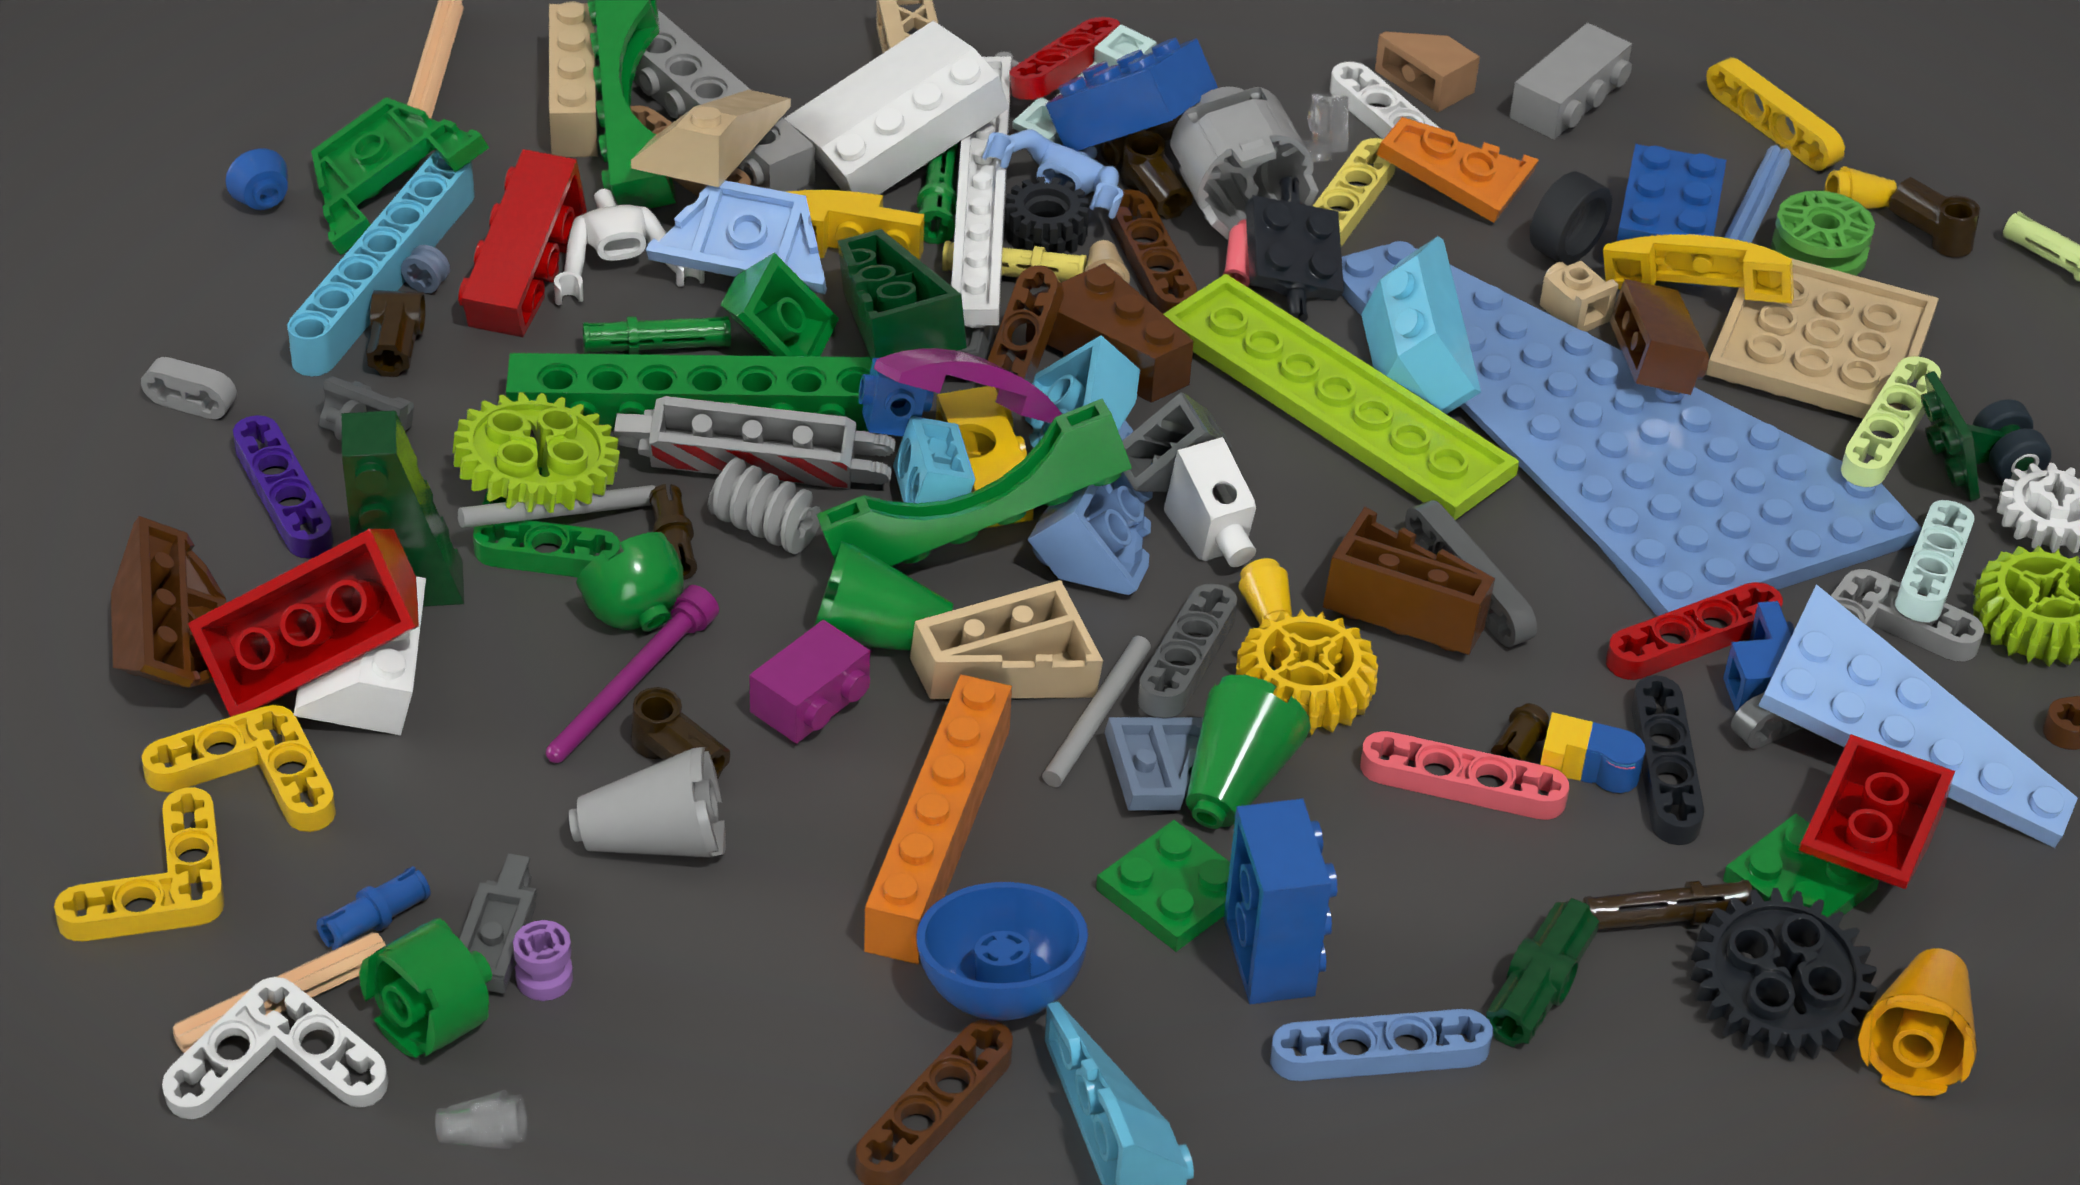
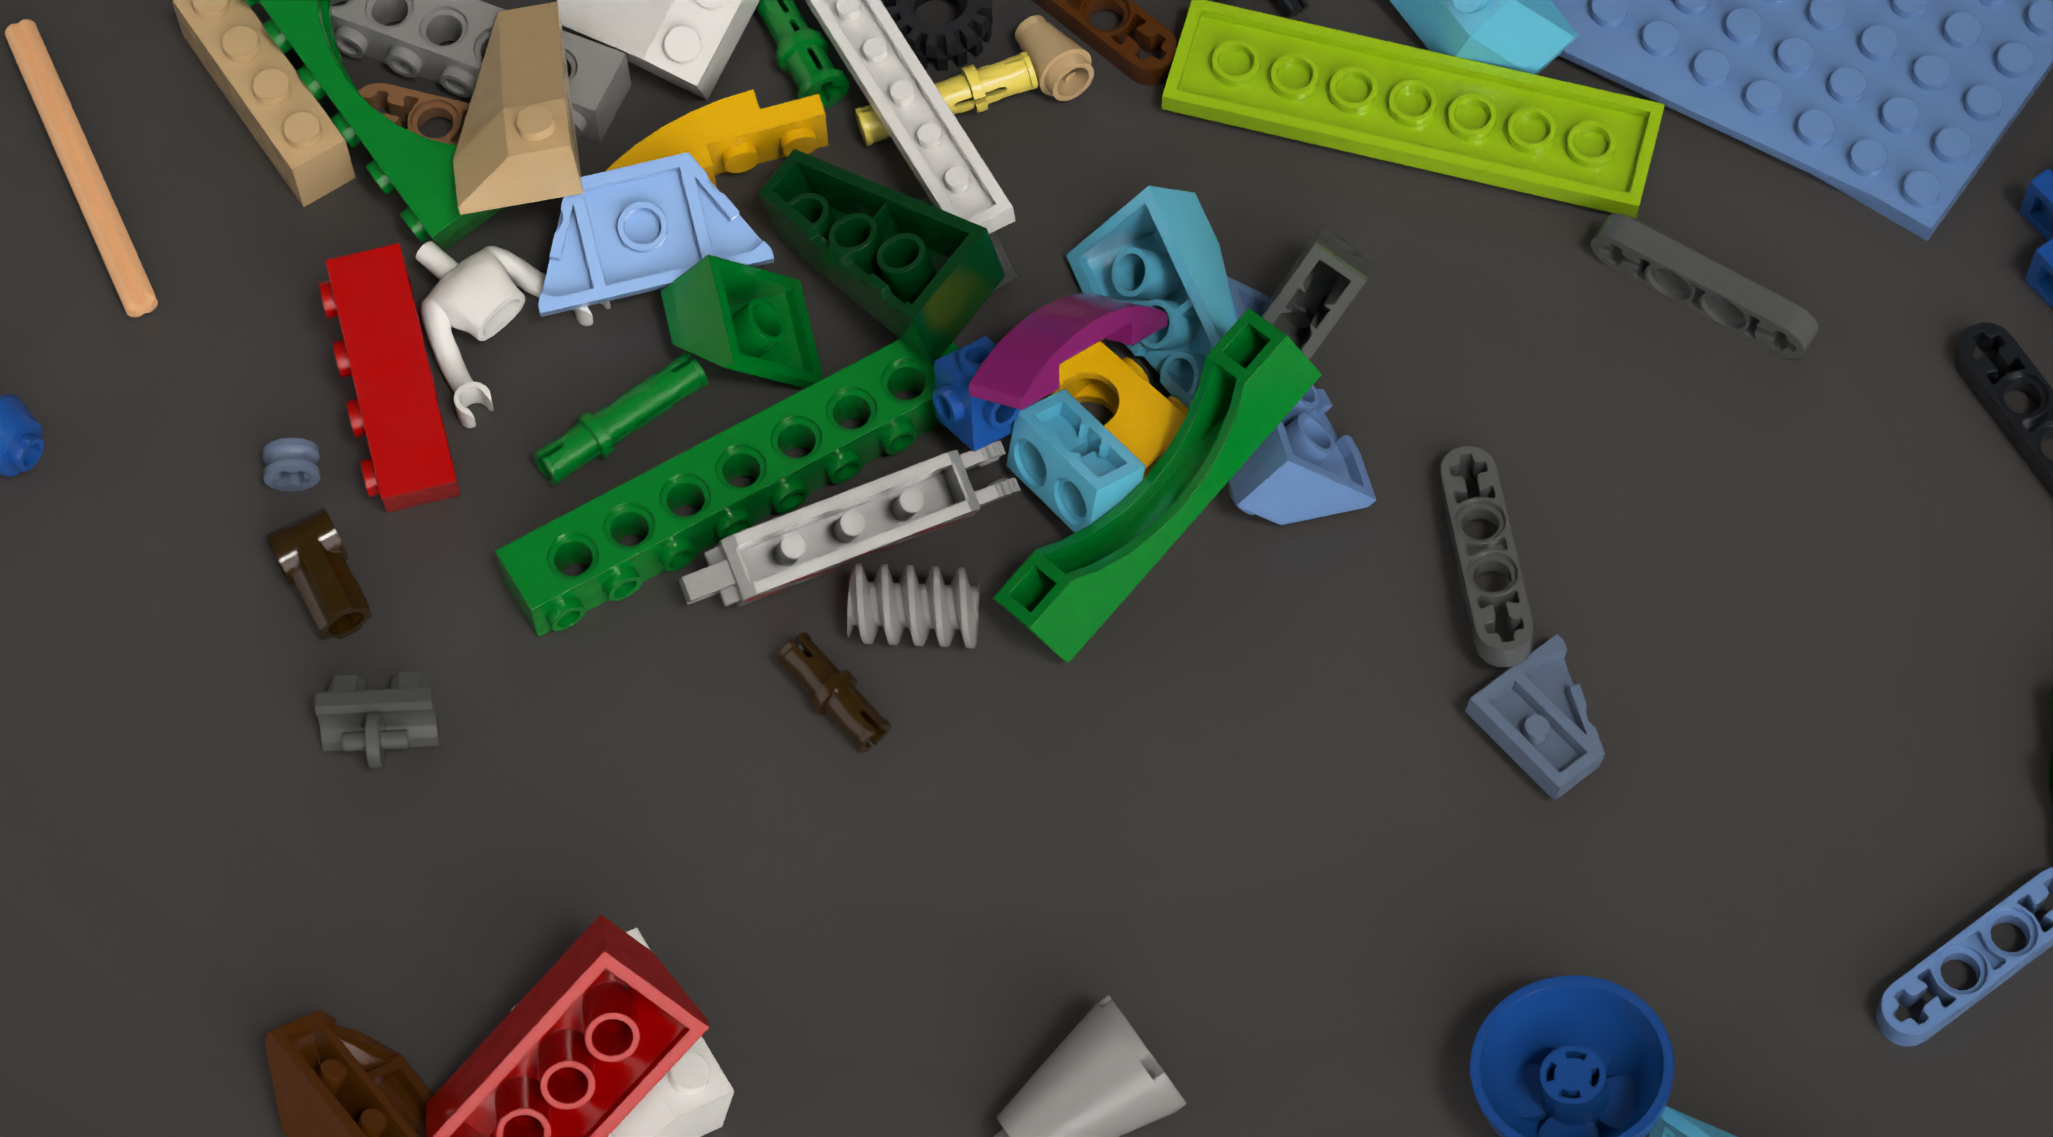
camera: 25 degrees left, 20 degrees up
light grey beam [141,357,237,419] -> none
dark purple beam [233,415,334,559] -> none
medium azure beam [287,151,475,376] -> none
green wing [311,97,489,255] -> none
dark green wedge [341,410,464,607] -> none
lime gear [452,392,620,513] -> none
light grey bar [458,485,655,528] -> none
green beam [473,465,621,578] -> none
magenta piece [546,585,719,763] -> none
green cylinder [576,532,684,631] -> none
dark brown piece [631,687,730,779] -> none
magenta brick [749,619,870,744] -> none
green cone [814,541,954,651] -> none
orange brick [864,674,1012,964] -> none
tan wedge [910,580,1103,699] -> none
reddish brown beam [985,265,1064,393] -> none
reddish brown wedge [1026,263,1194,403] -> none
light grey bar [1042,636,1151,787] -> none
green plate [1096,820,1230,952] -> none
white torso [1164,437,1256,567] -> none
green cone [1186,675,1311,829] -> none
blue brick [1224,799,1337,1004] -> none
yellow gear [1235,609,1378,736] -> none
yellow cone [1238,558,1292,625] -> none
reddish brown wedge [1323,507,1495,655] -> none
coral beam [1360,731,1569,820] -> none
dark brown pin [1491,703,1549,761] -> none
leg [1540,712,1645,793] -> none
red beam [1606,582,1783,680] -> none

